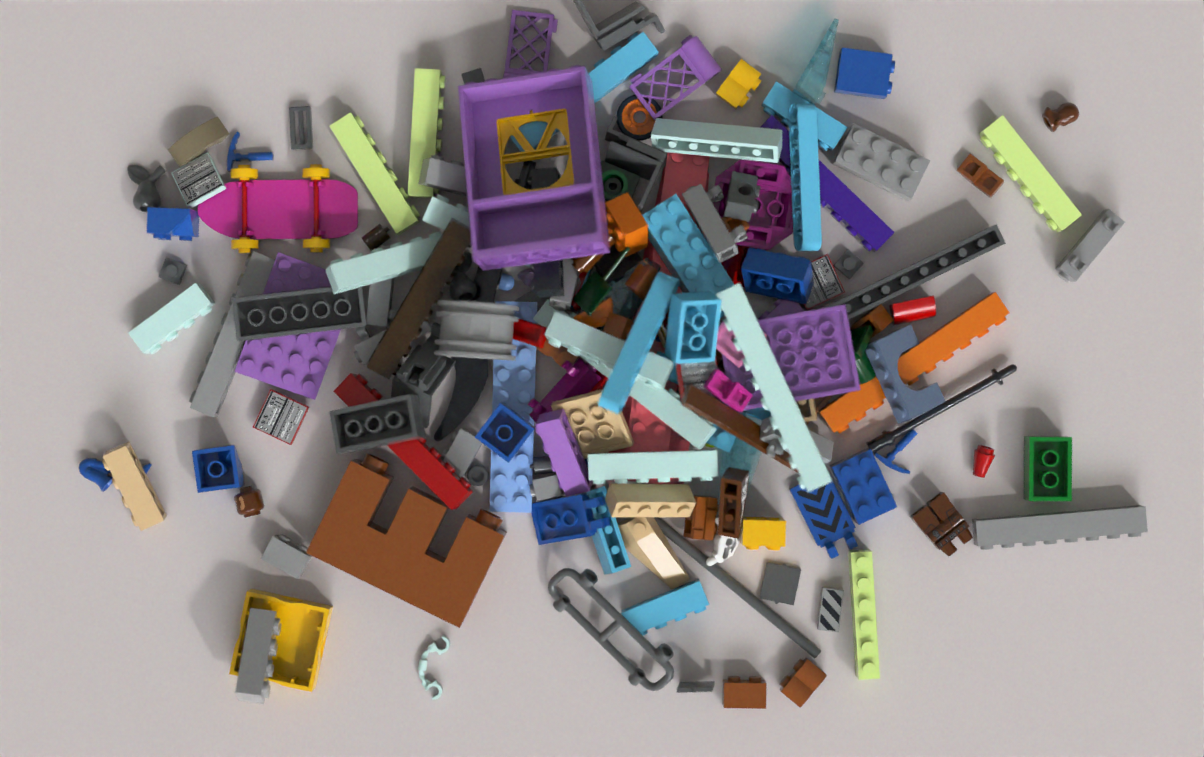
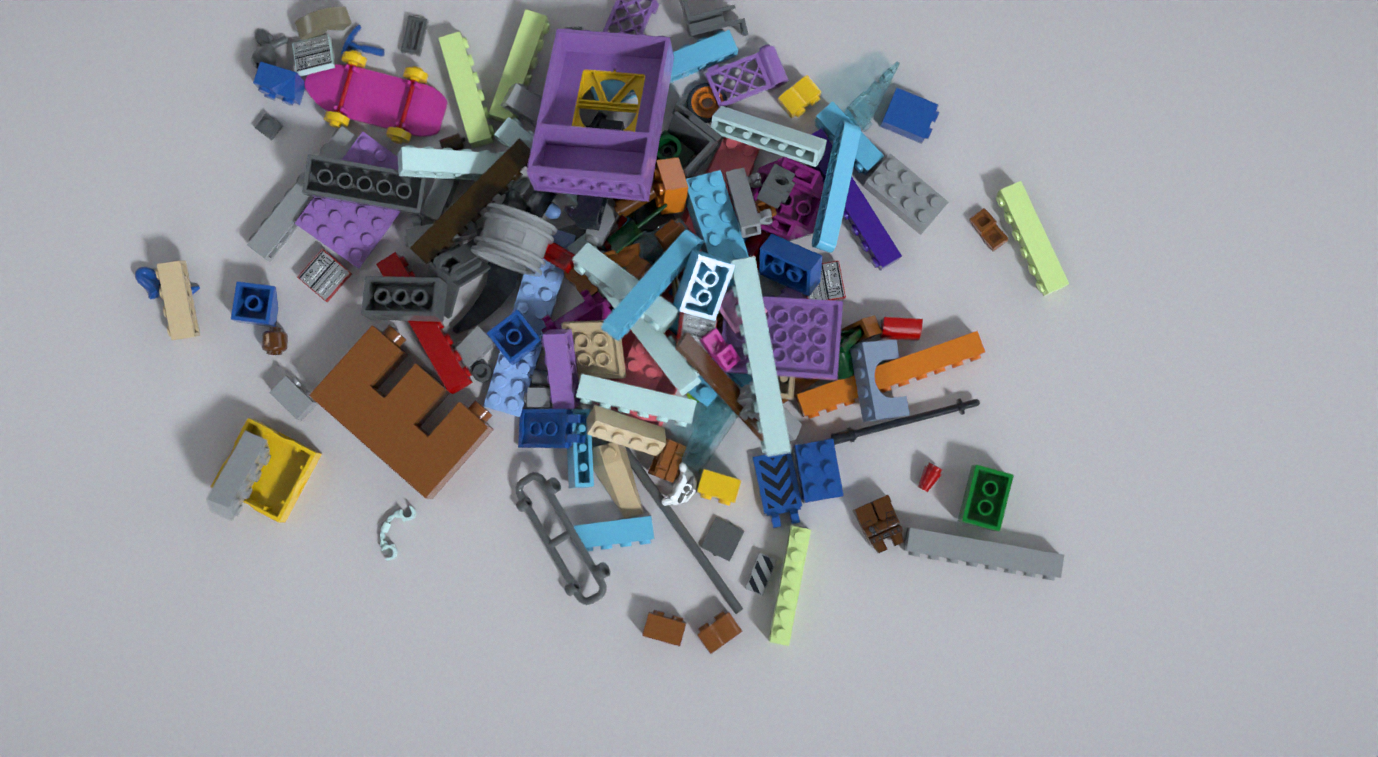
camera: 10 degrees right, 5 degrees down
light aqua brick [128,283,215,354] -> none
dark grey piece [677,681,715,693] -> none
reddish brown slope [718,467,749,539] -> none
dark grey brick [821,224,1006,319] -> none
dark grey plate [833,250,864,279] -> none
blue piece [873,429,917,474] -> none
reddish brown animal [1042,102,1079,132] -> none
light grey brick [1055,209,1125,282] -> none

